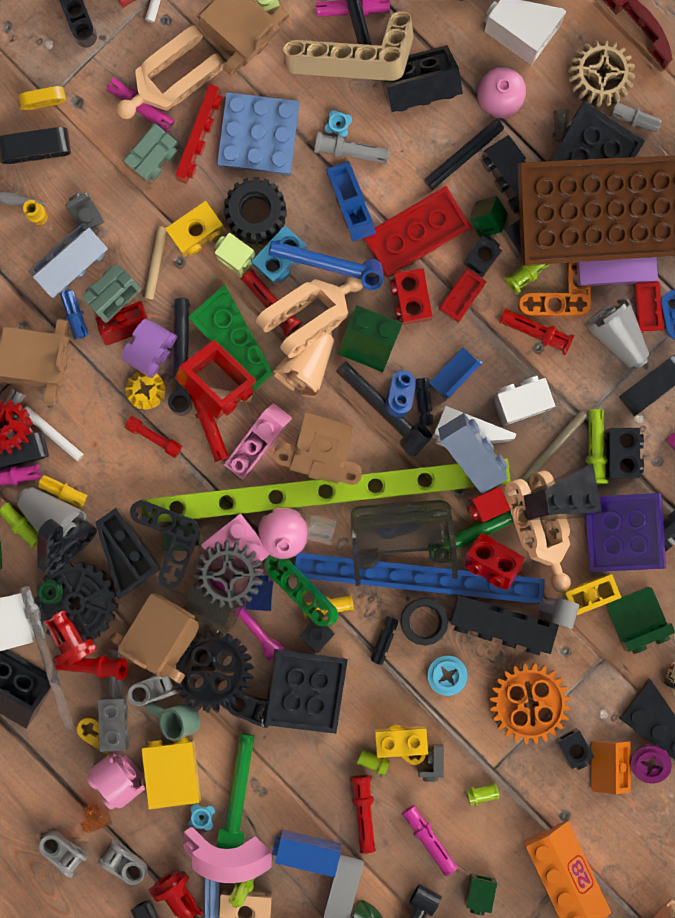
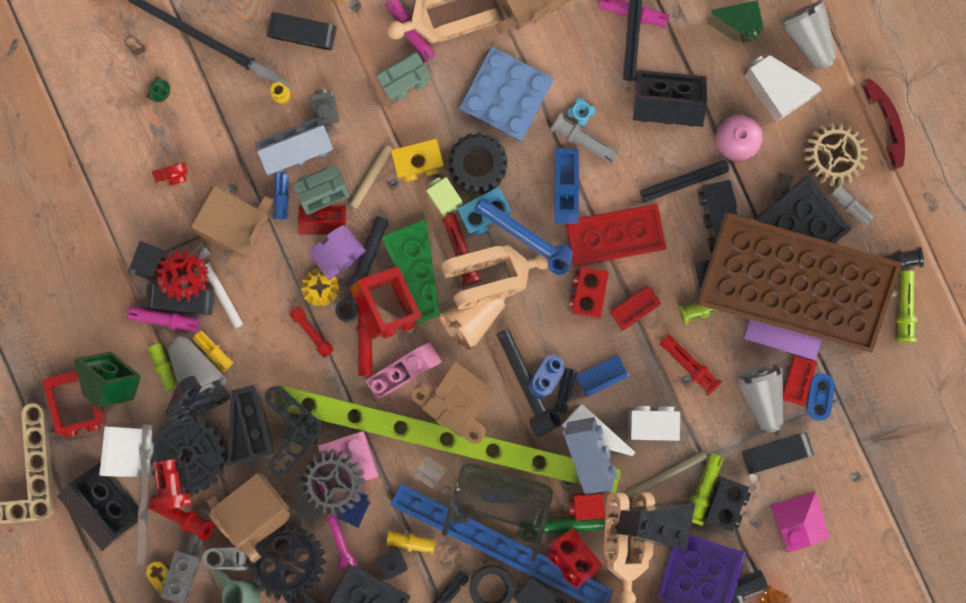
camera: 20 degrees right, 0 degrees up
dark green plate [38,580,63,604] -> none
red plate [175,84,223,184] -> none
bright pink cylinder [258,508,308,559] -> none
green beam [264,555,338,627] -> none
tan beam [283,11,414,81] -> none
dark green slope [338,305,402,373] -> none
black brick [463,236,502,278] -> none
dark green panel [469,195,508,238] -> none
orange beam [518,262,591,317] -> none

